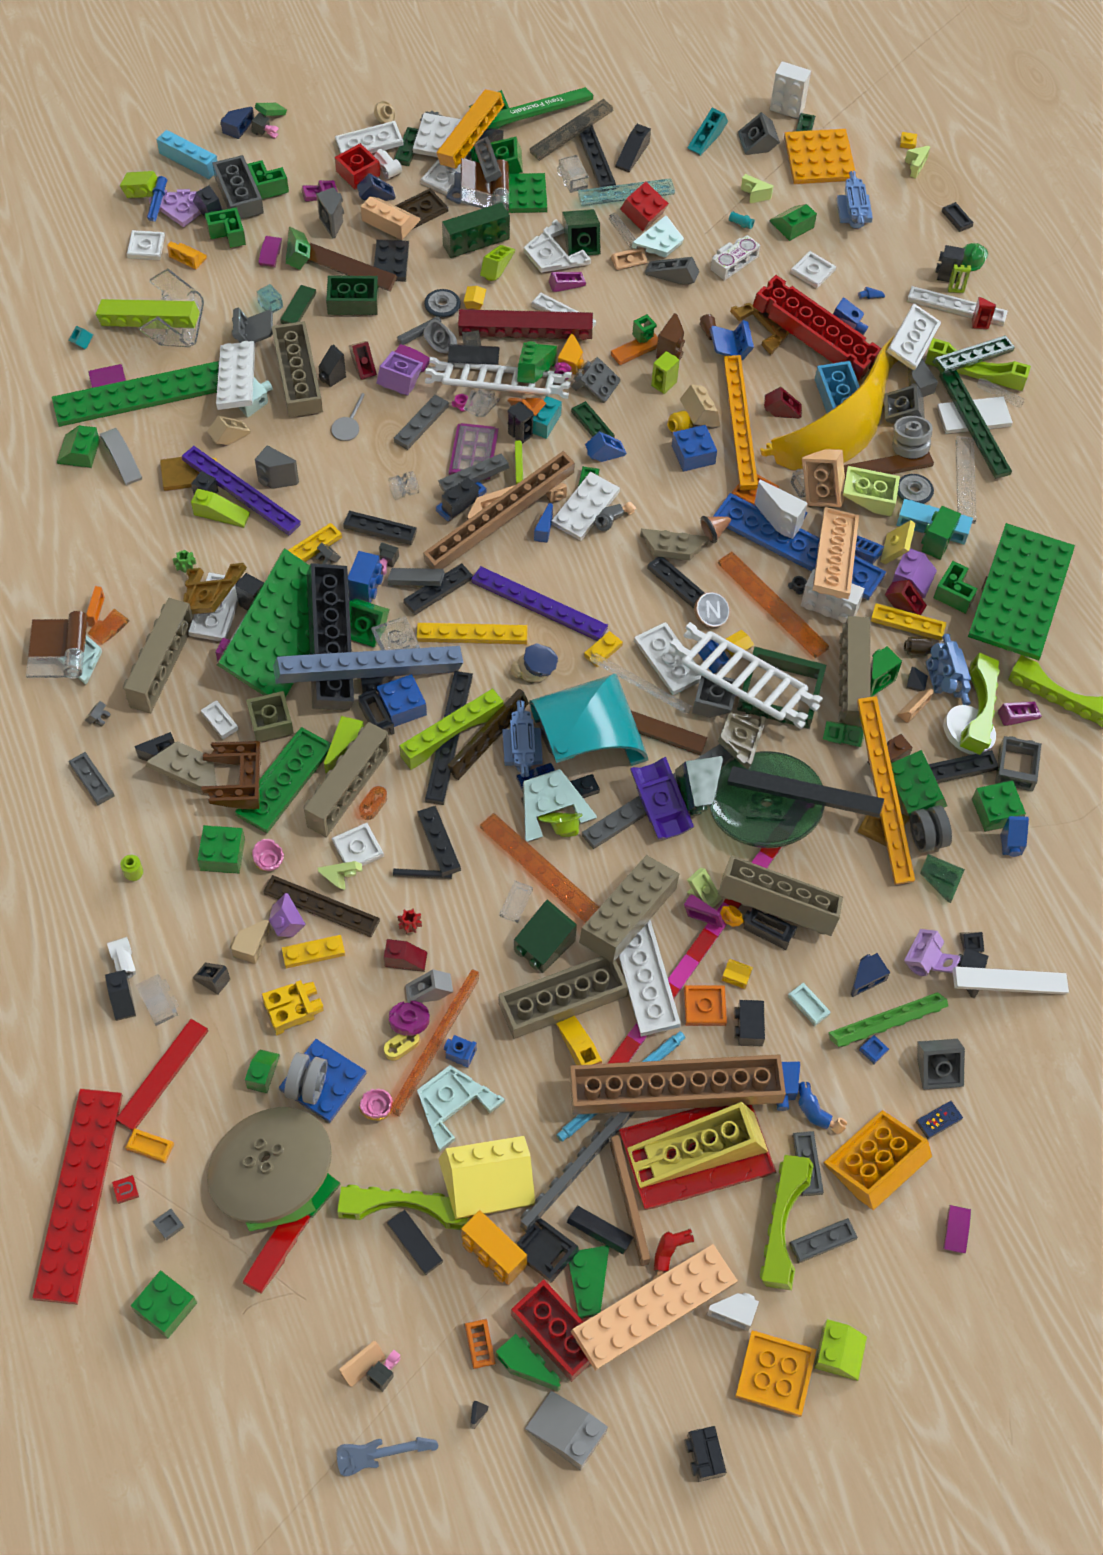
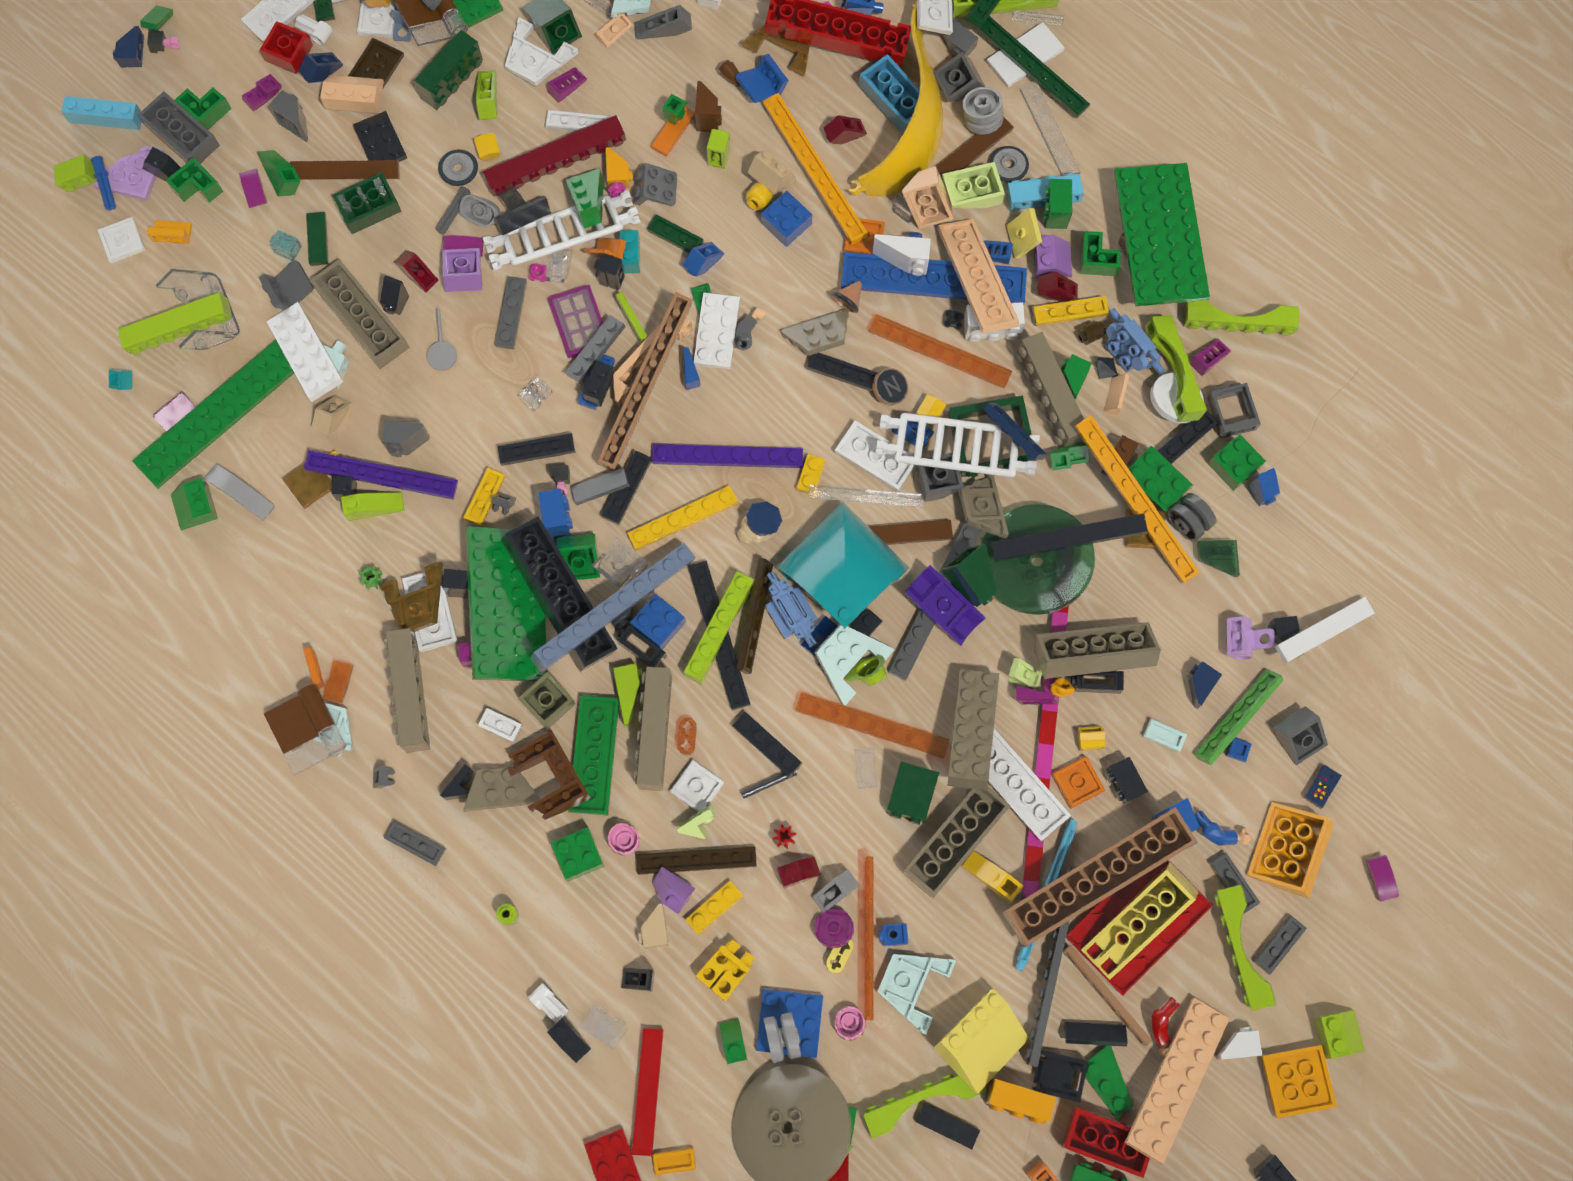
camera: 25 degrees left, 15 degrees up
black slope [960,932,984,952] -> none
none -> dark blue plate [983,403,1047,460]

